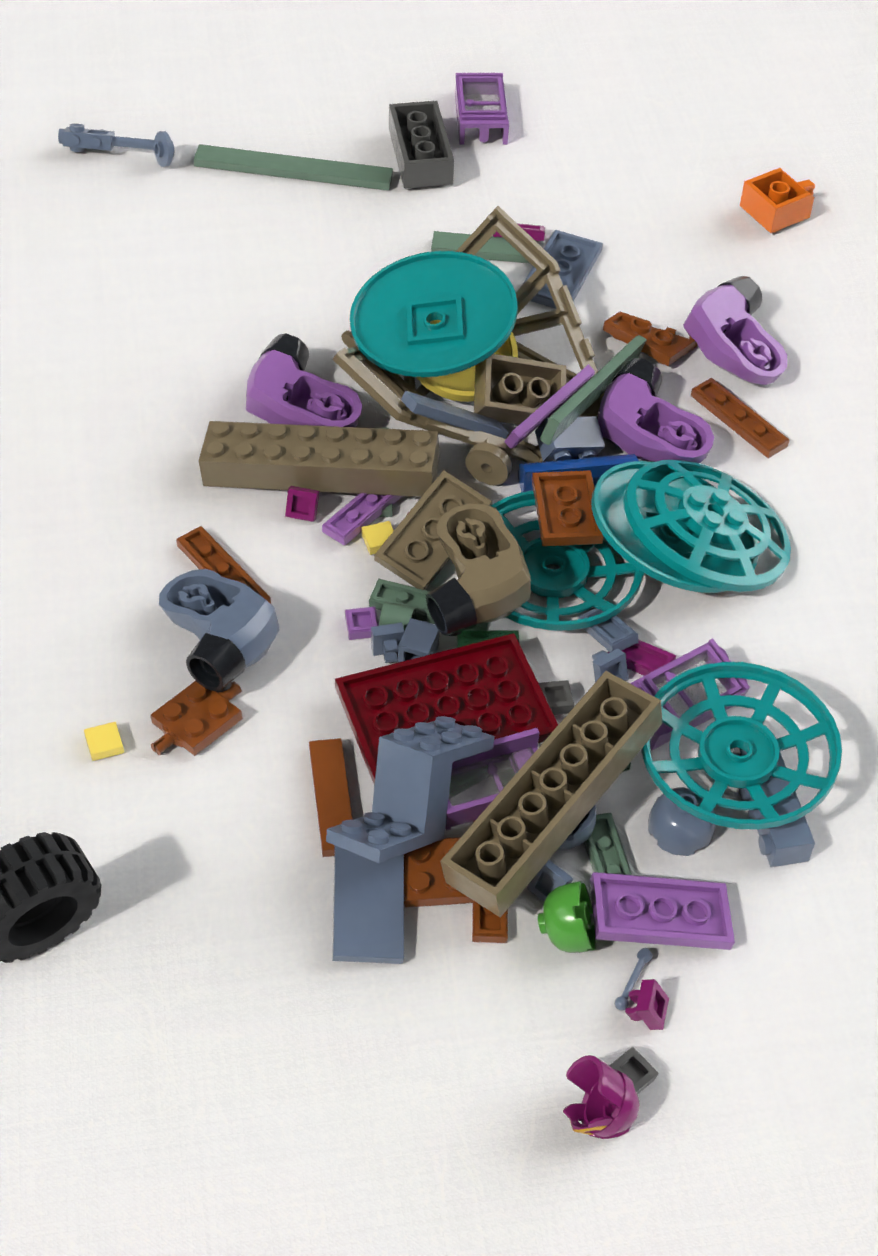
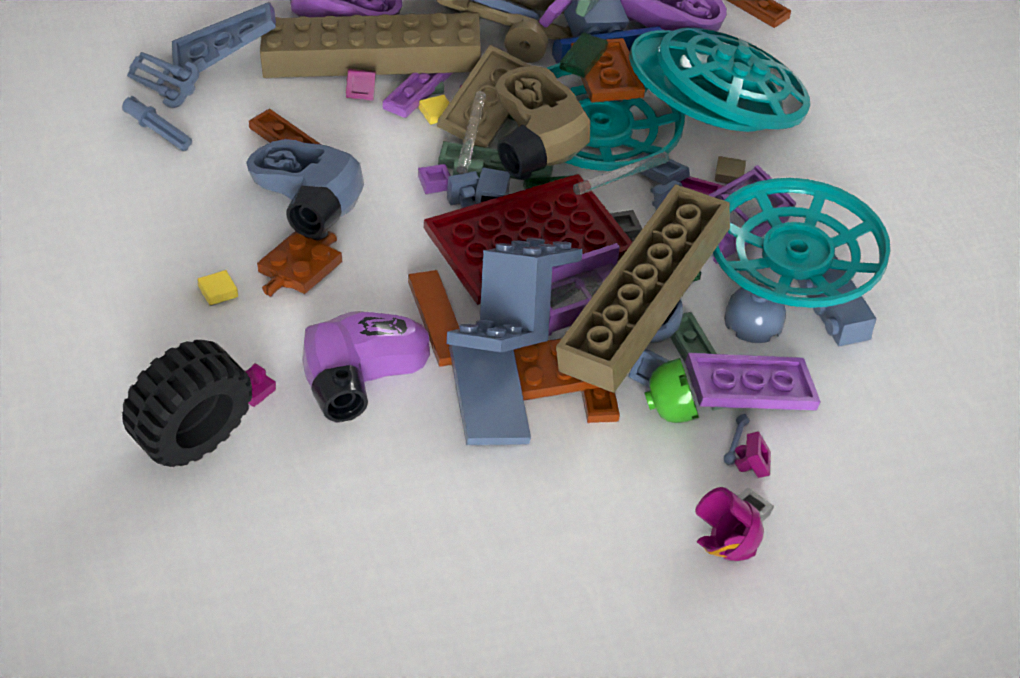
camera: 10 degrees left, 5 degrees down
none -> sand blue axle [122,96,192,151]
none -> sand blue piece [127,52,200,108]
none -> sand blue wing [172,2,276,82]
none -> magenta tile [245,363,276,407]
none -> medium lavender piece [302,311,430,423]
none -> clear bar [456,91,486,174]
none -> clear green tile [559,32,608,78]
none -> clear bar [573,152,669,195]
none -> dark tan tile [714,156,746,184]

